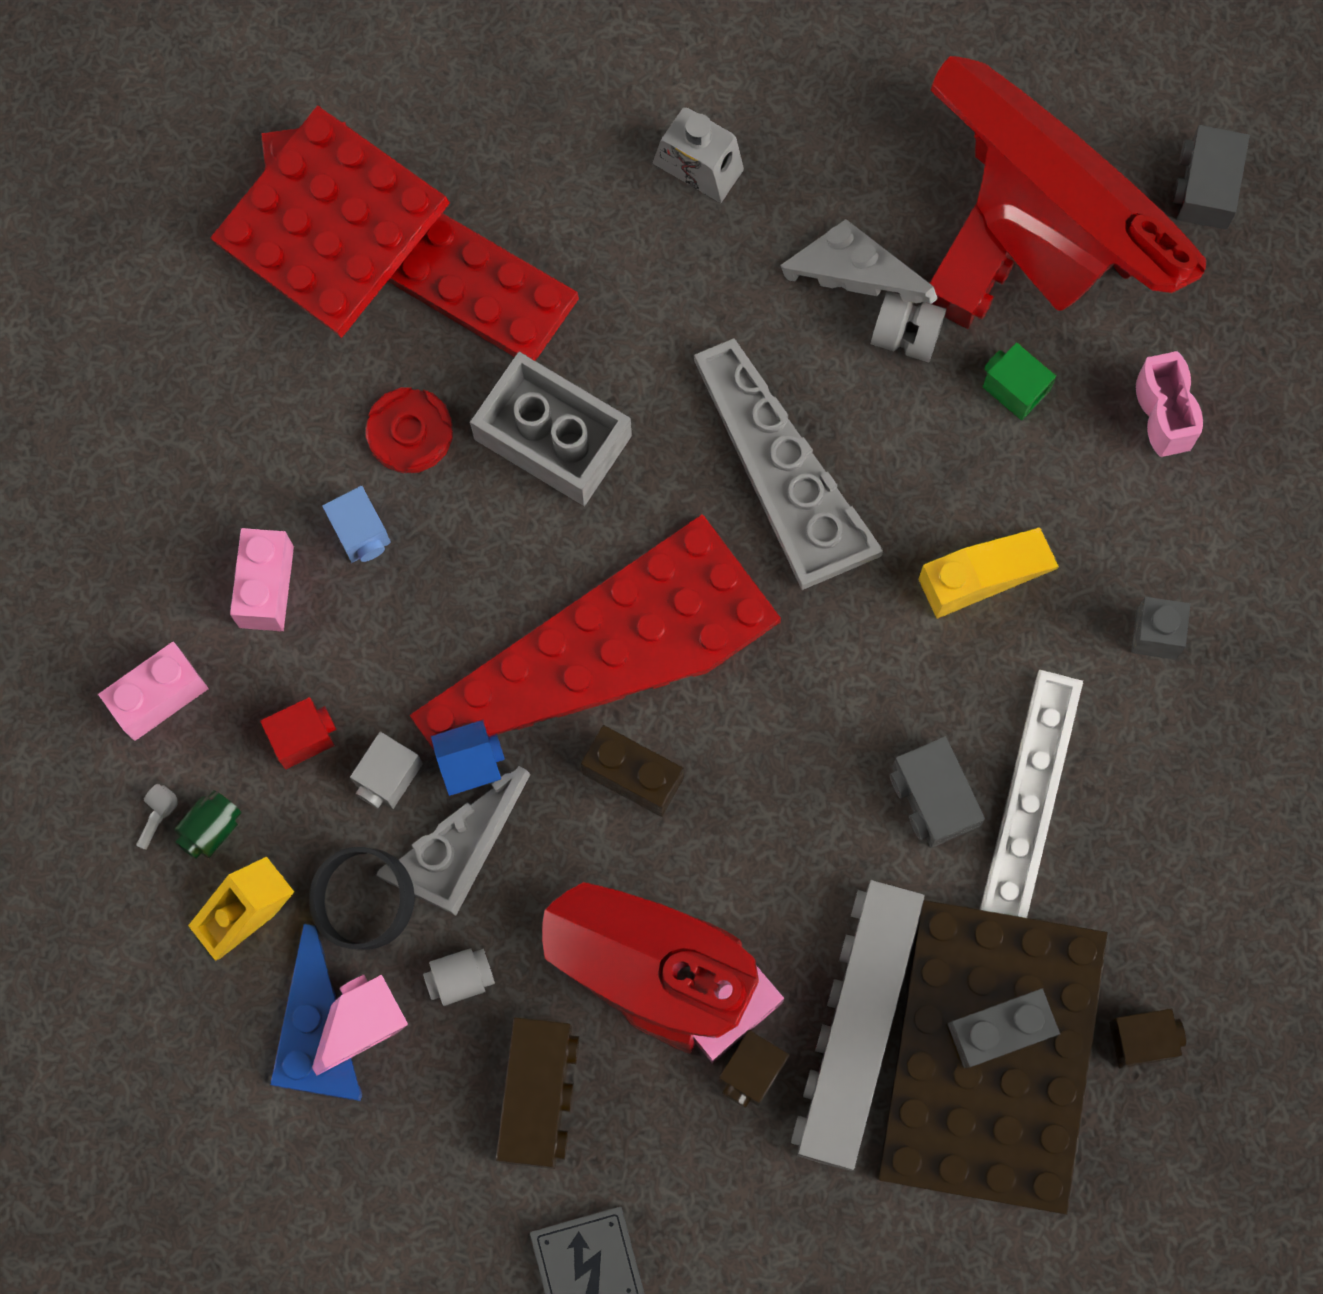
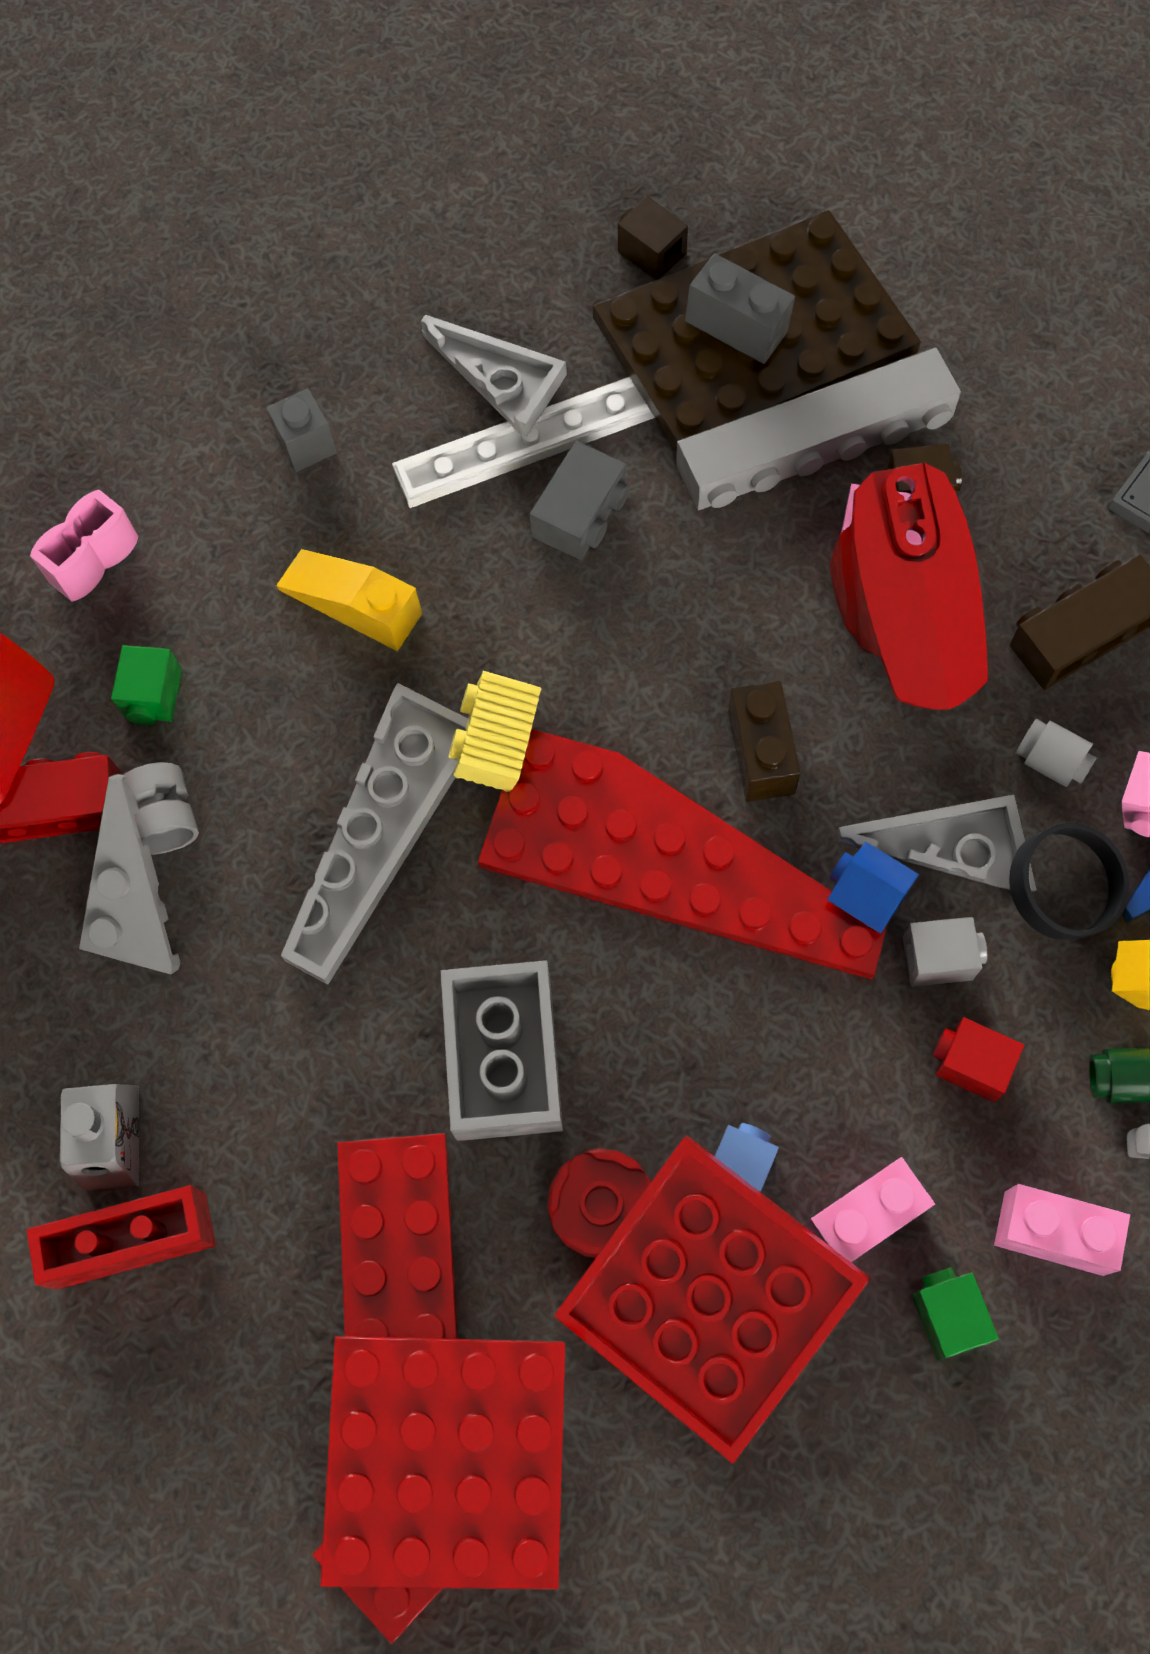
camera: 125 degrees left, 5 degrees down
none -> red brick [26,1185,216,1290]
none -> light grey wing [421,315,567,436]
none -> light yellow brick [448,671,541,792]
none -> red plate [554,1135,870,1464]
none -> green brick [911,1267,999,1360]

